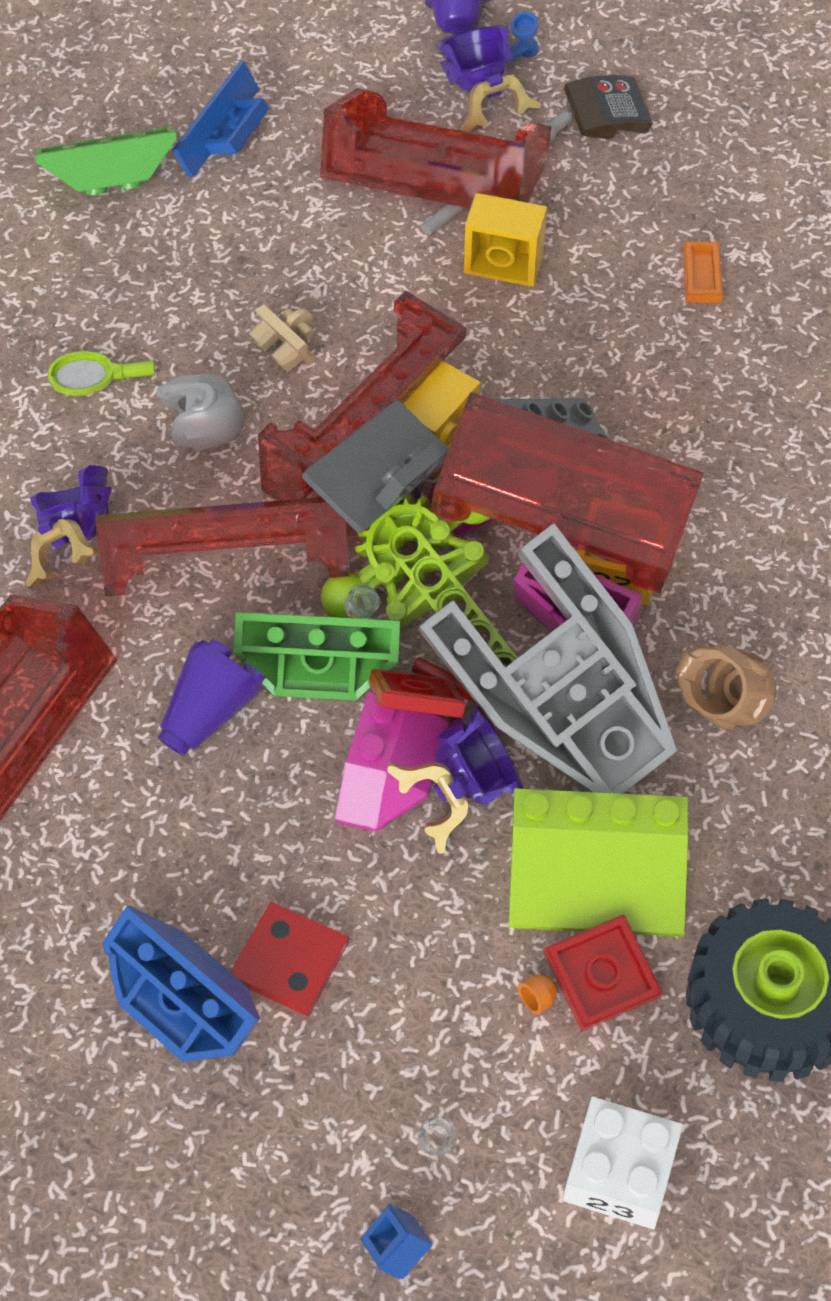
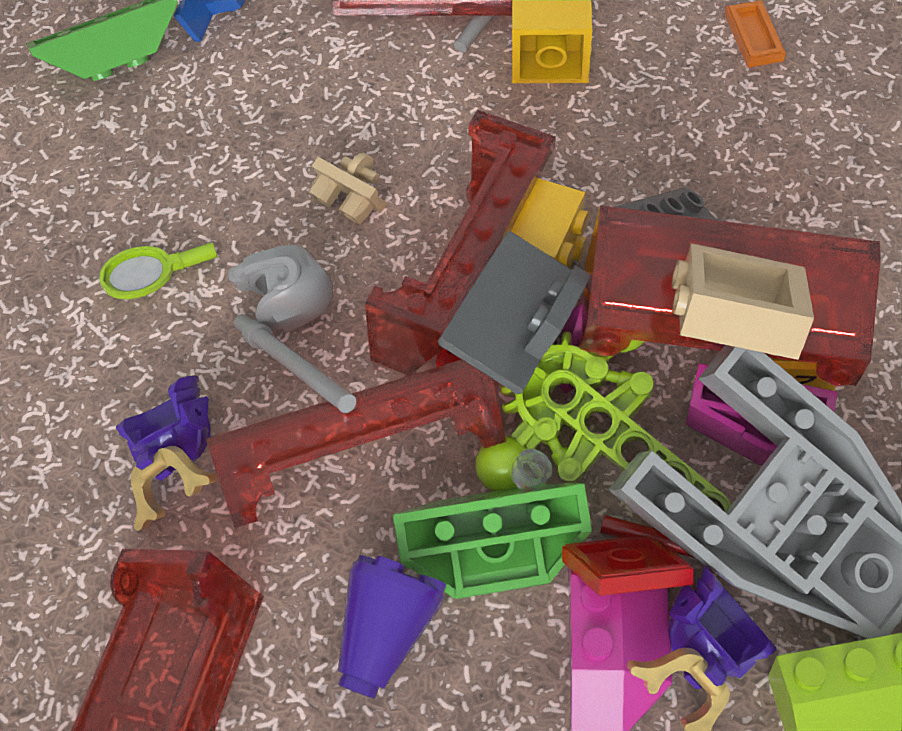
camera: 10 degrees left, 0 degrees up
none -> light grey bar [234,314,356,413]
none -> tan window [672,243,814,360]

